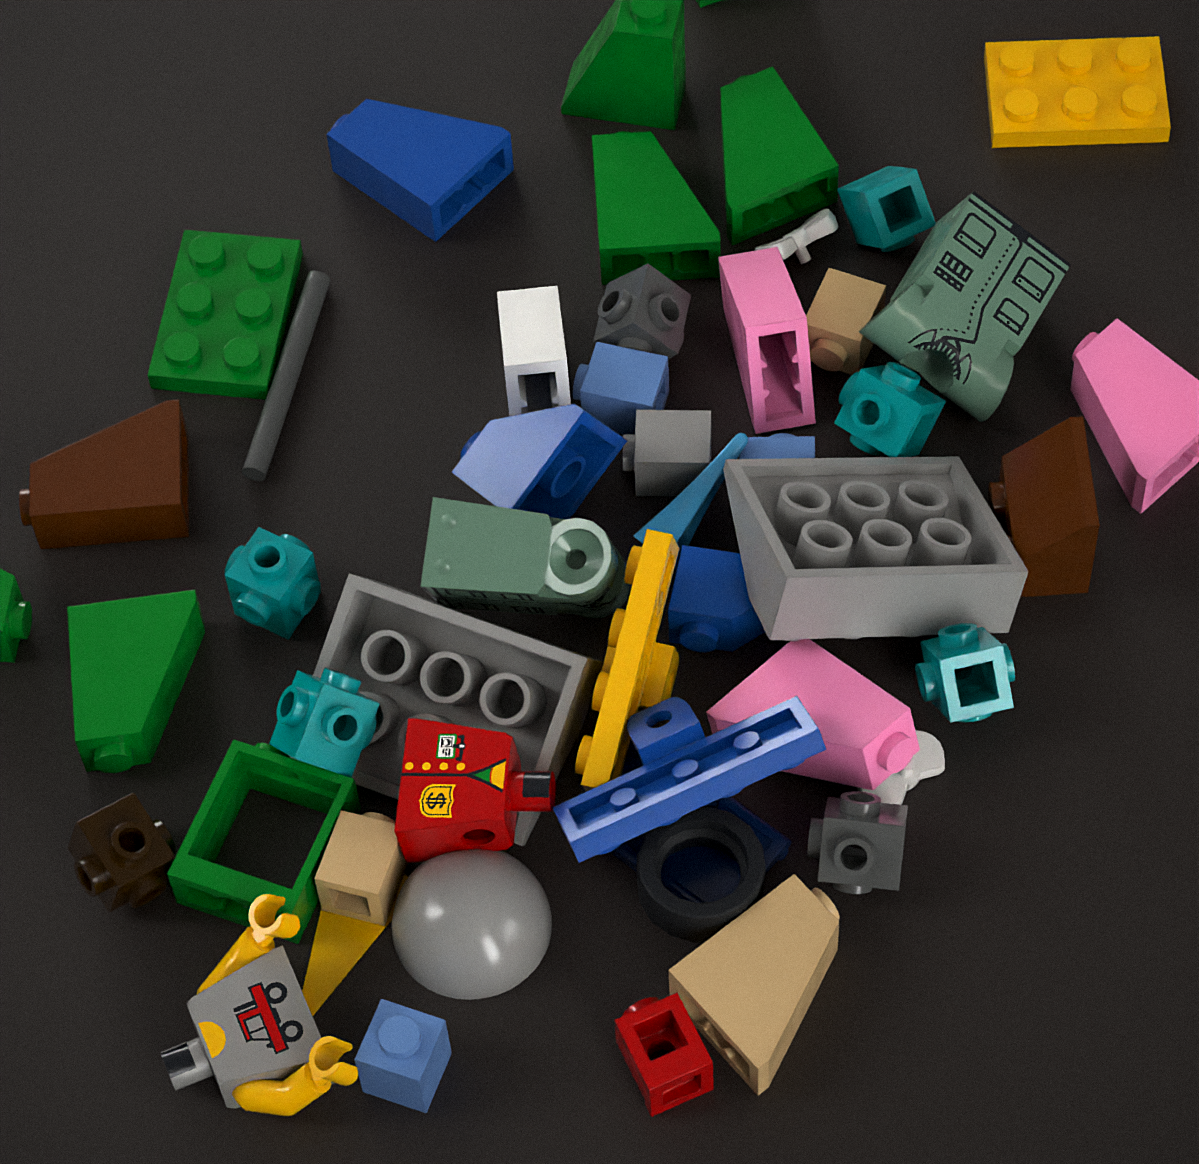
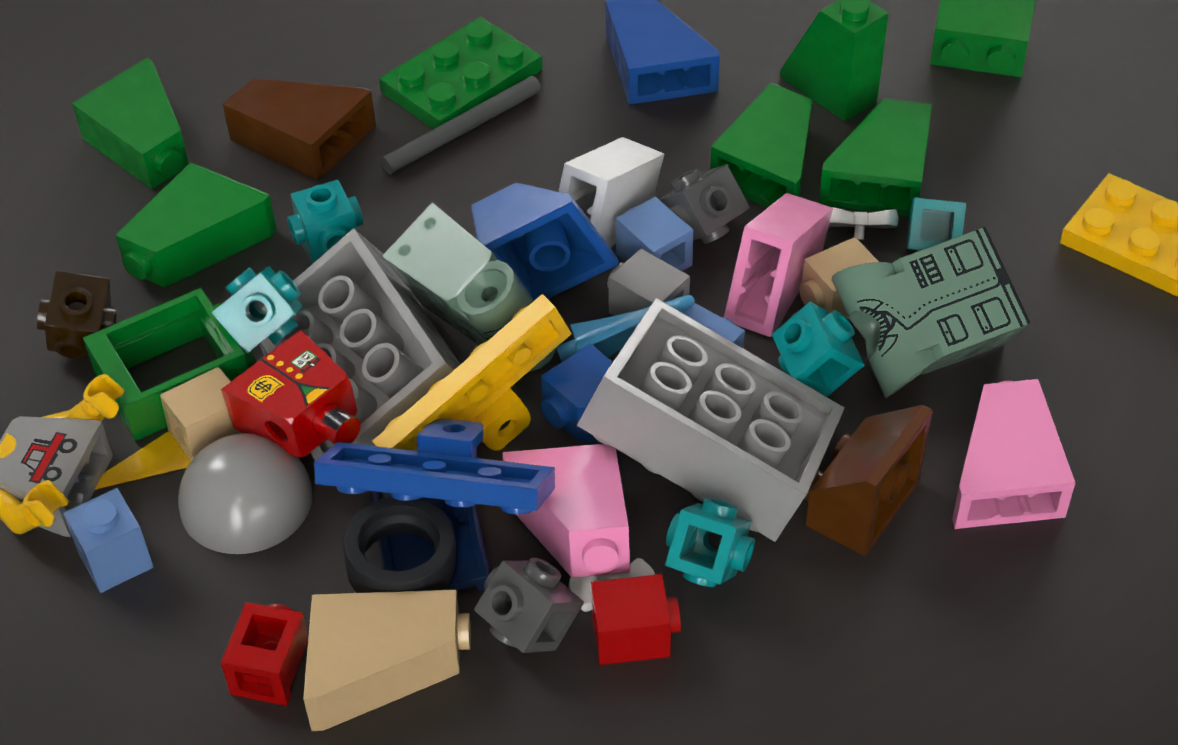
camera: 35 degrees right, 10 degrees down
none -> red brick [591,574,681,665]

